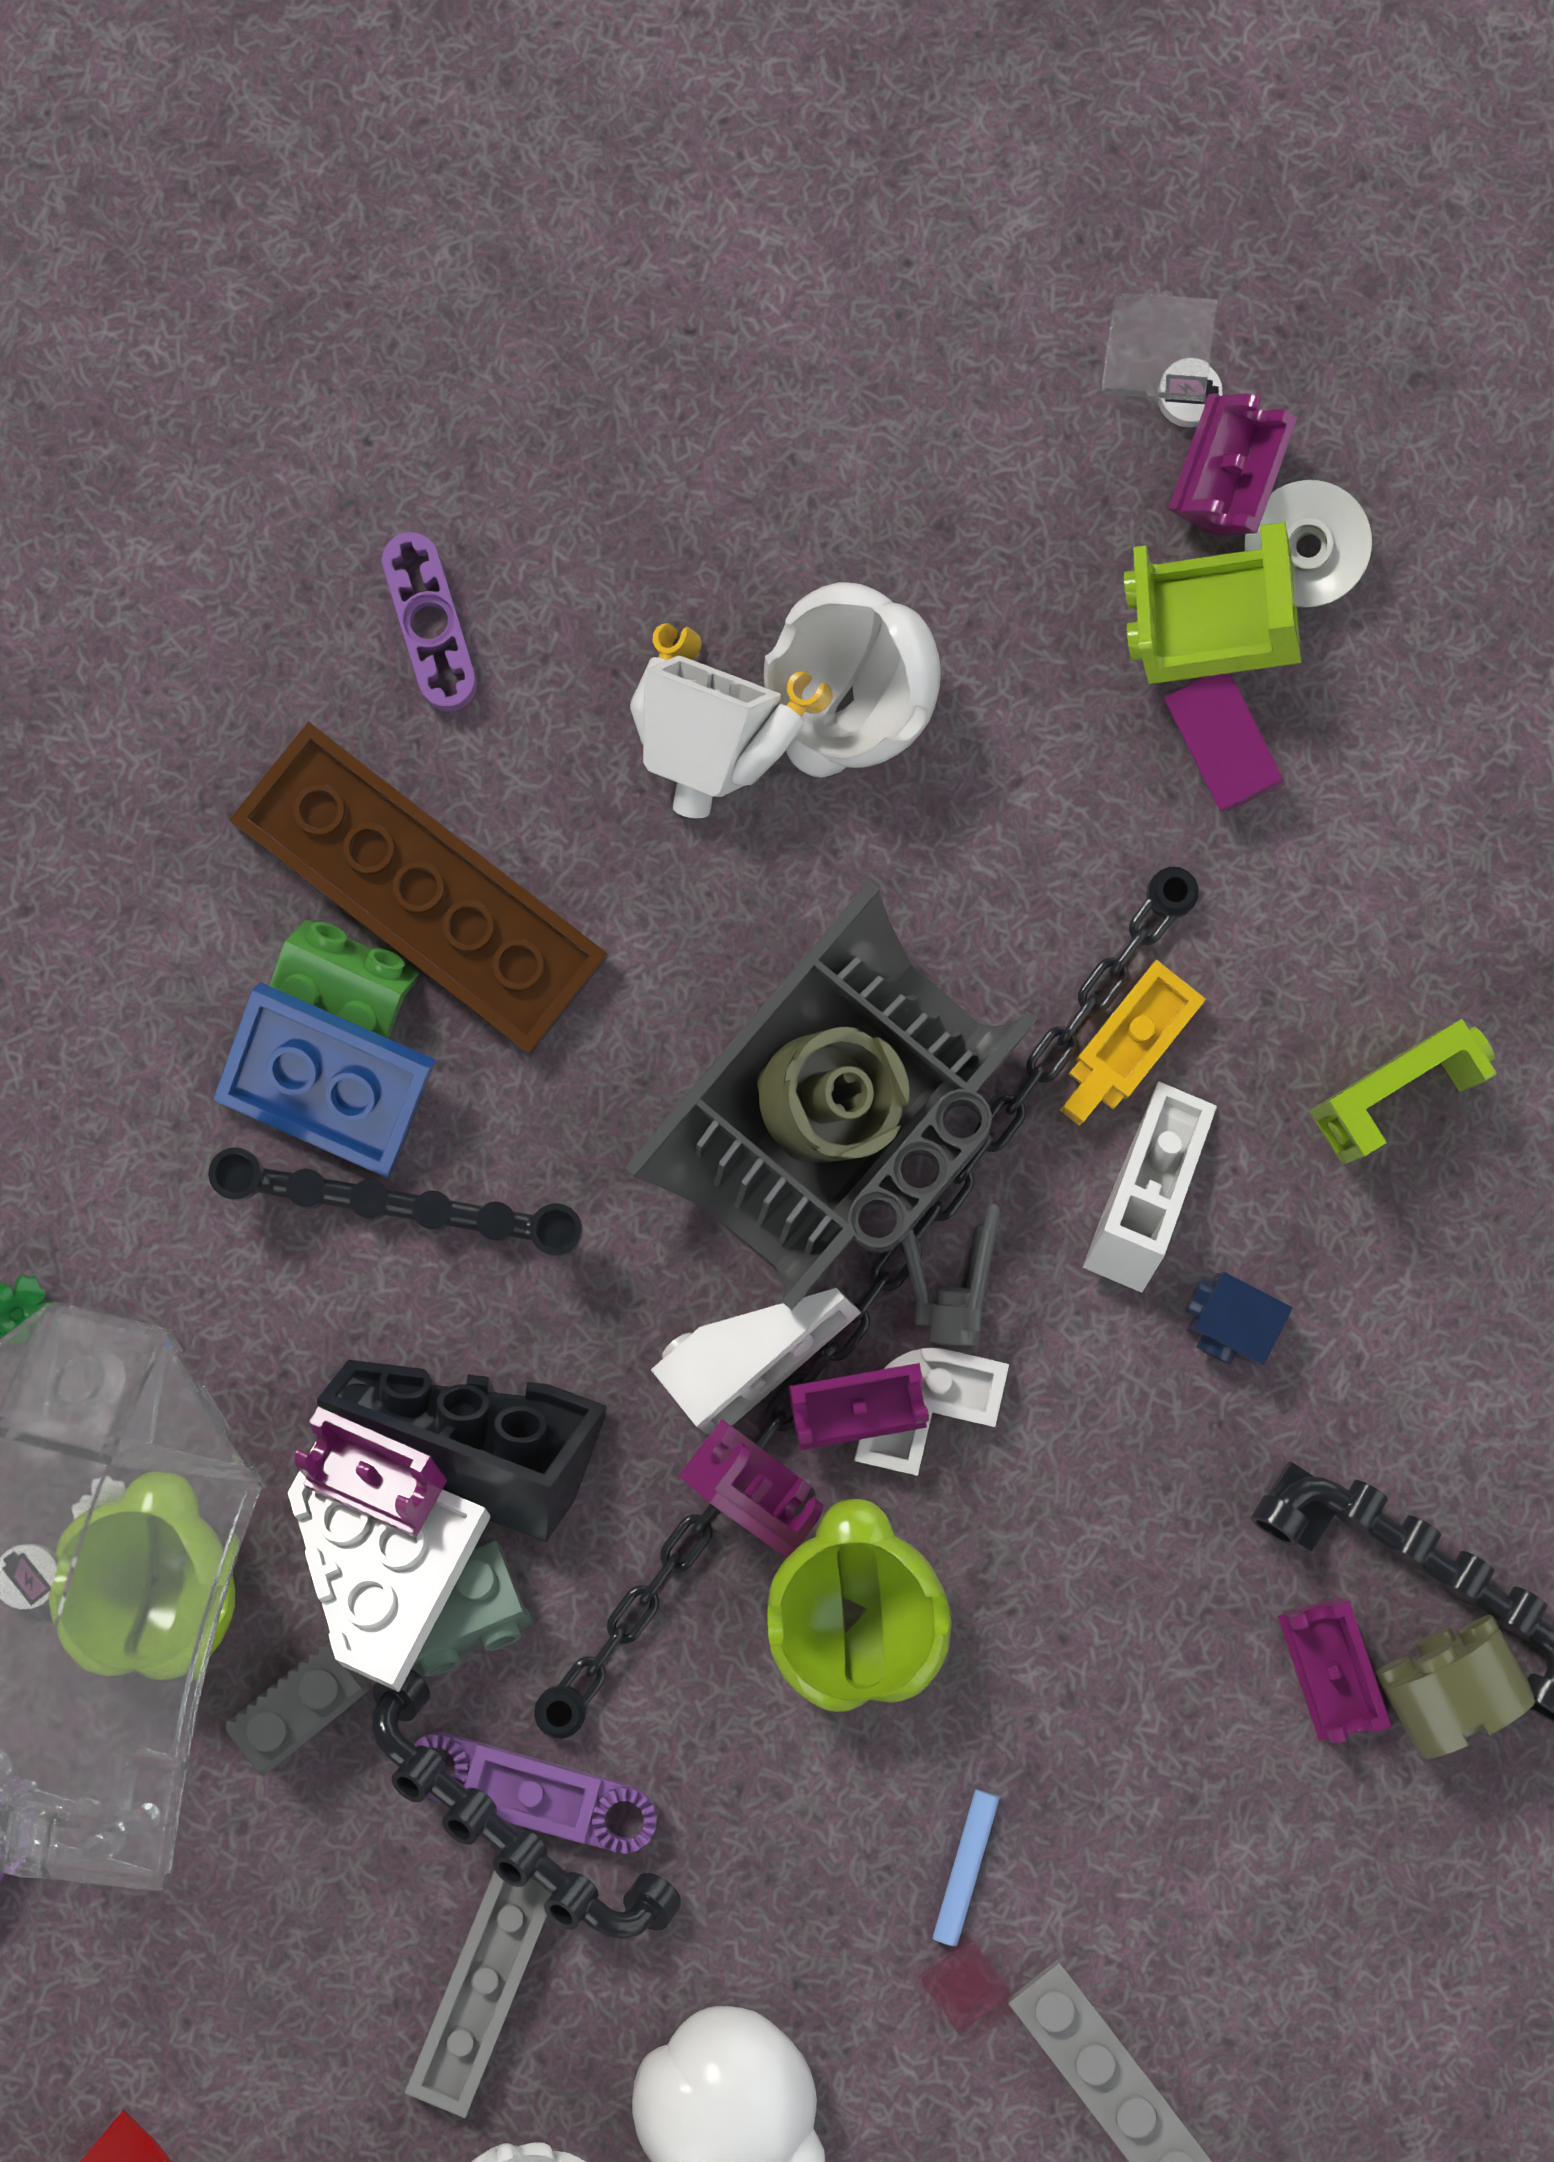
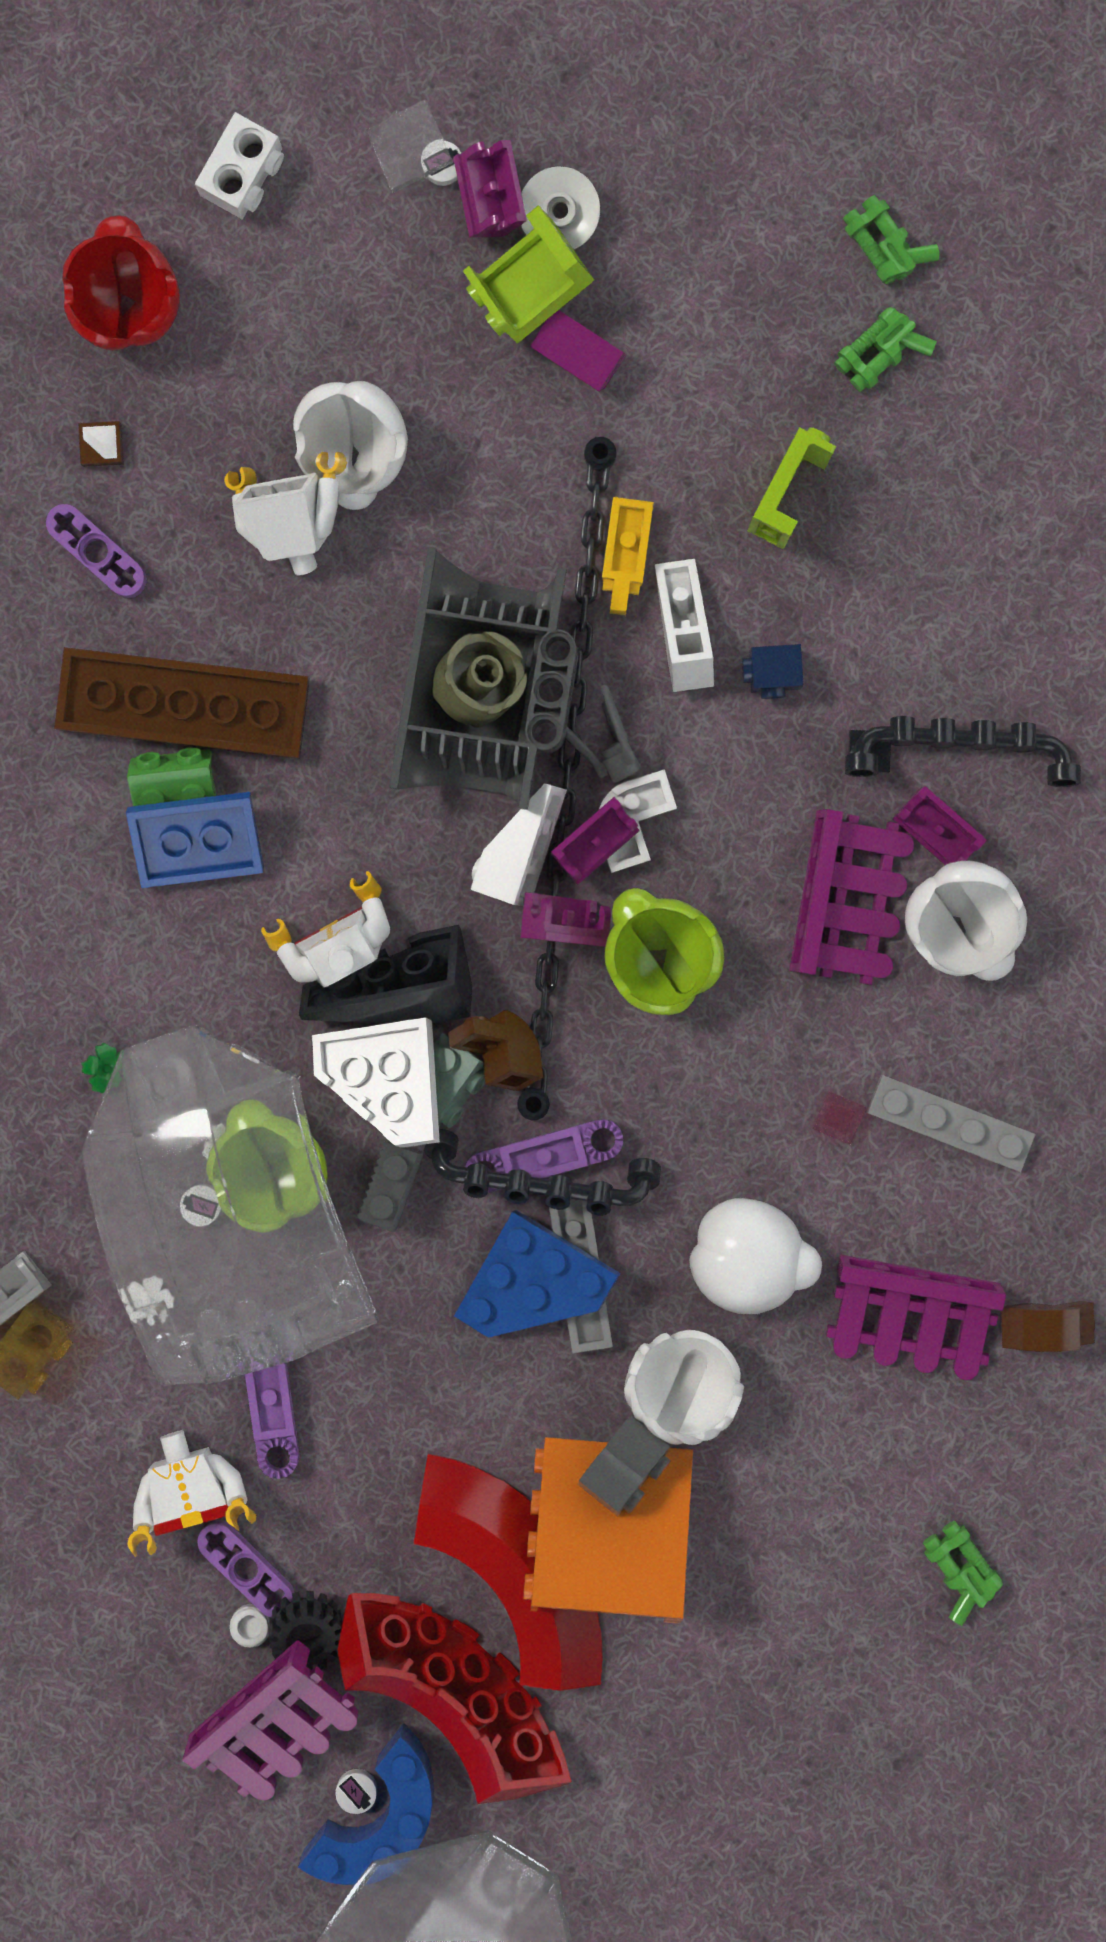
camera: 25 degrees left, 5 degrees up
black bar [208,1147,583,1256] -> none
hinge [294,1407,447,1538] -> none
light blue piece [933,1789,1000,1946] -> none
olive brick [1375,1615,1535,1759] -> none
none -> red piece [62,215,180,351]
none -> tile [78,421,124,467]
none -> white brick [195,112,284,220]
none -> white torso [261,871,390,987]
none -> reddish brown brick [448,1010,543,1091]
none -> blue plate [454,1210,621,1338]
none -> magenta fence [789,809,914,985]
none -> white piece [905,861,1027,981]

